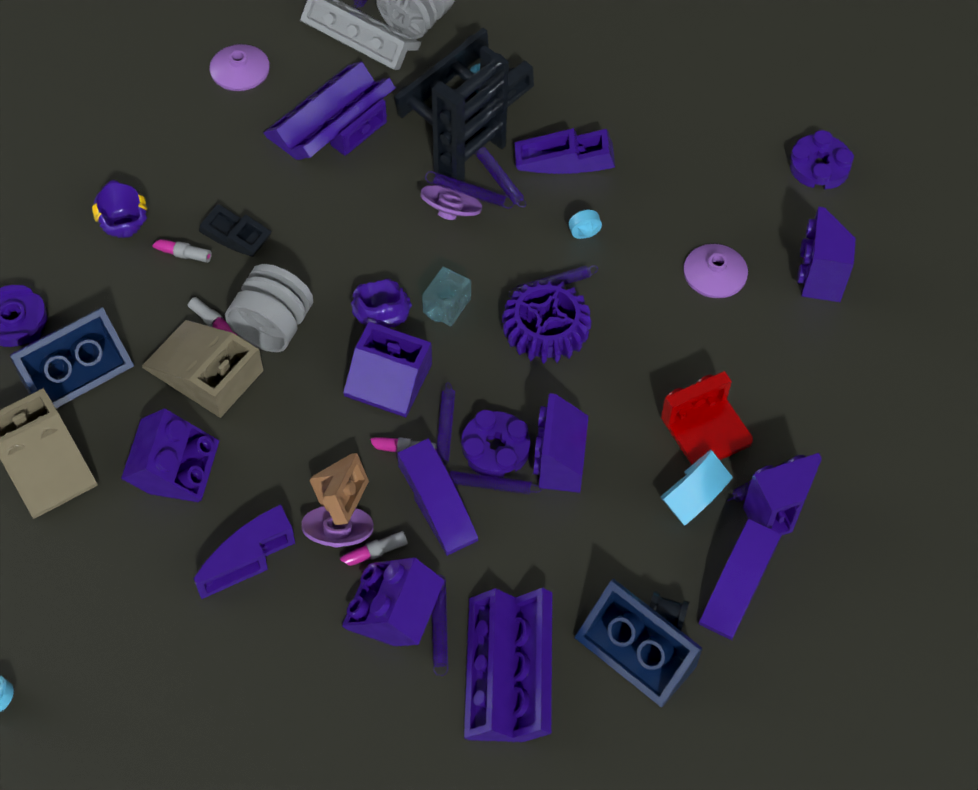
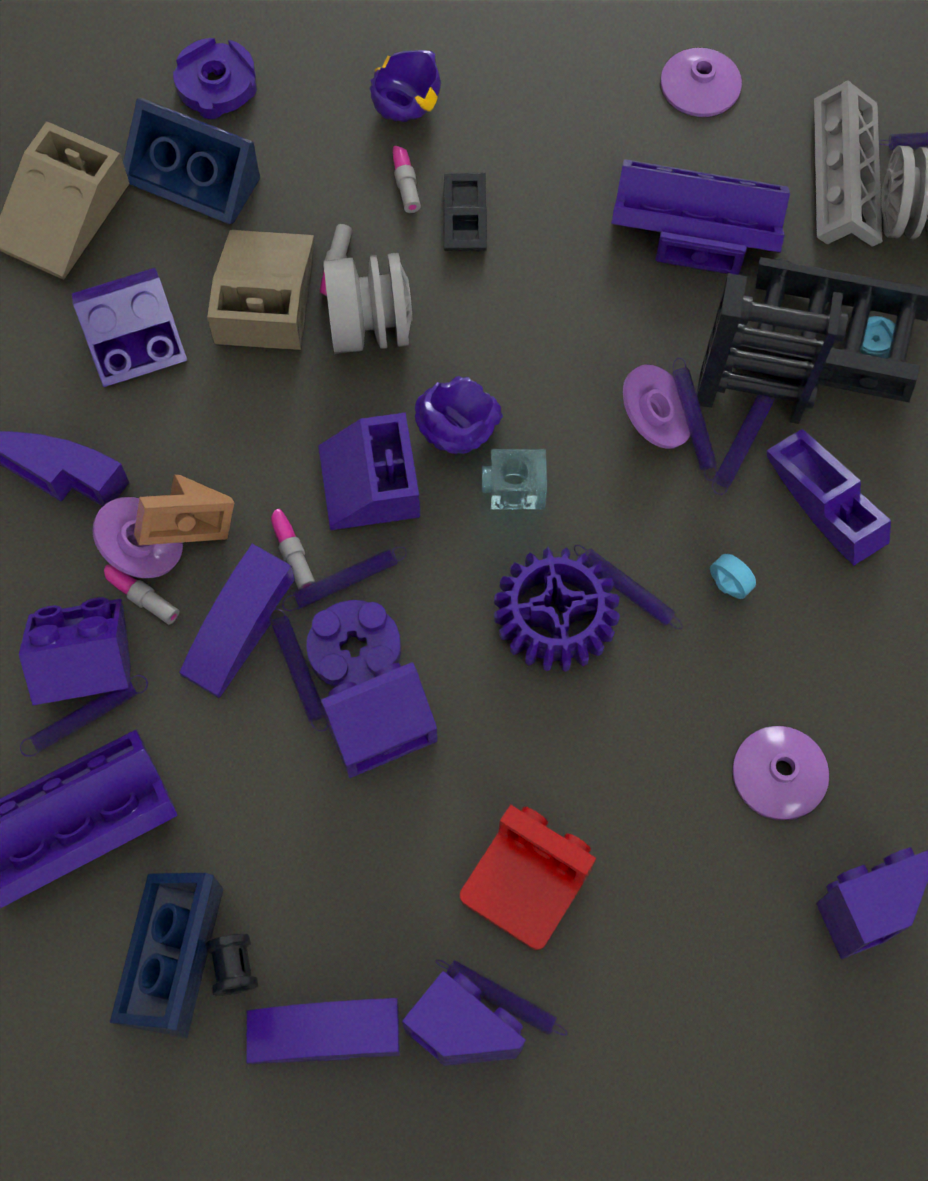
camera: 60 degrees right, 10 degrees up
medium azure slope [660,450,733,526] -> none

